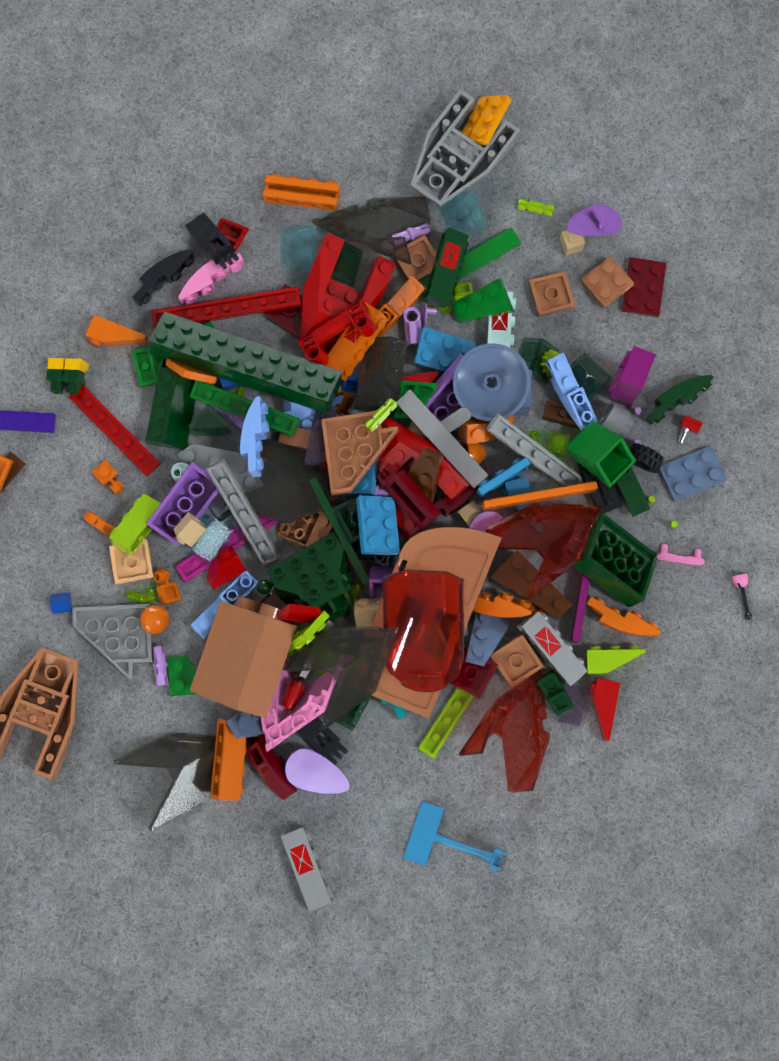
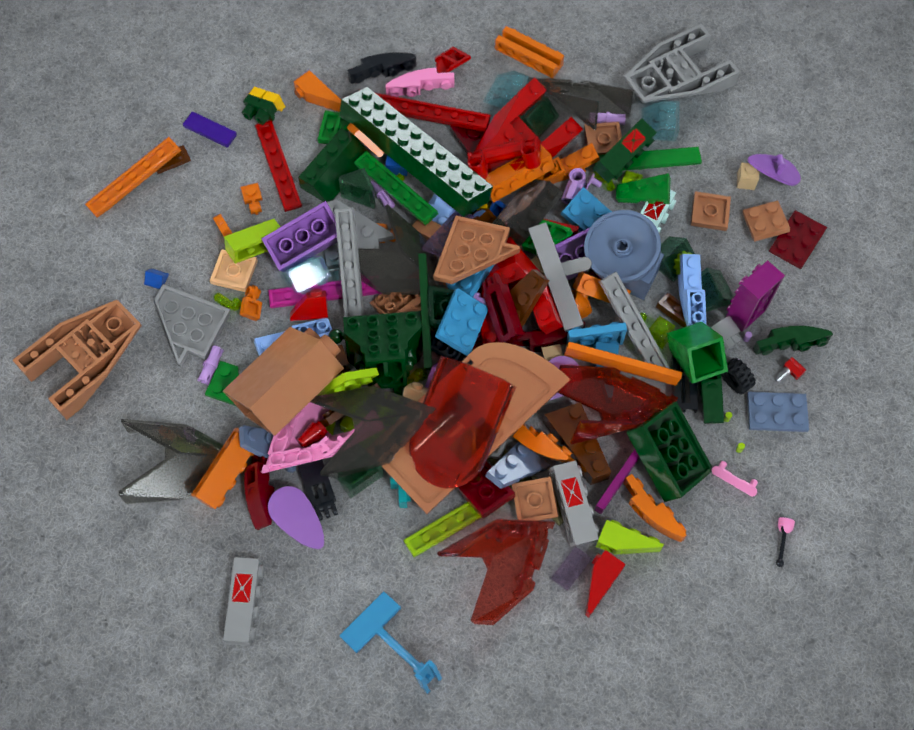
camera: 25 degrees right, 15 degrees down
orange hair [140,605,170,635] -> none
tan brick [173,512,207,547] -> none
black hinge [185,213,239,270] -> none
light blue slope [240,396,269,477] -> none
red tile [277,604,321,623] -> none
lime axle [365,398,397,431] -> none
light orange plate [461,95,512,145] -> none
lime axle [518,198,554,216] -> none
dark green slope [537,670,574,716] -> none

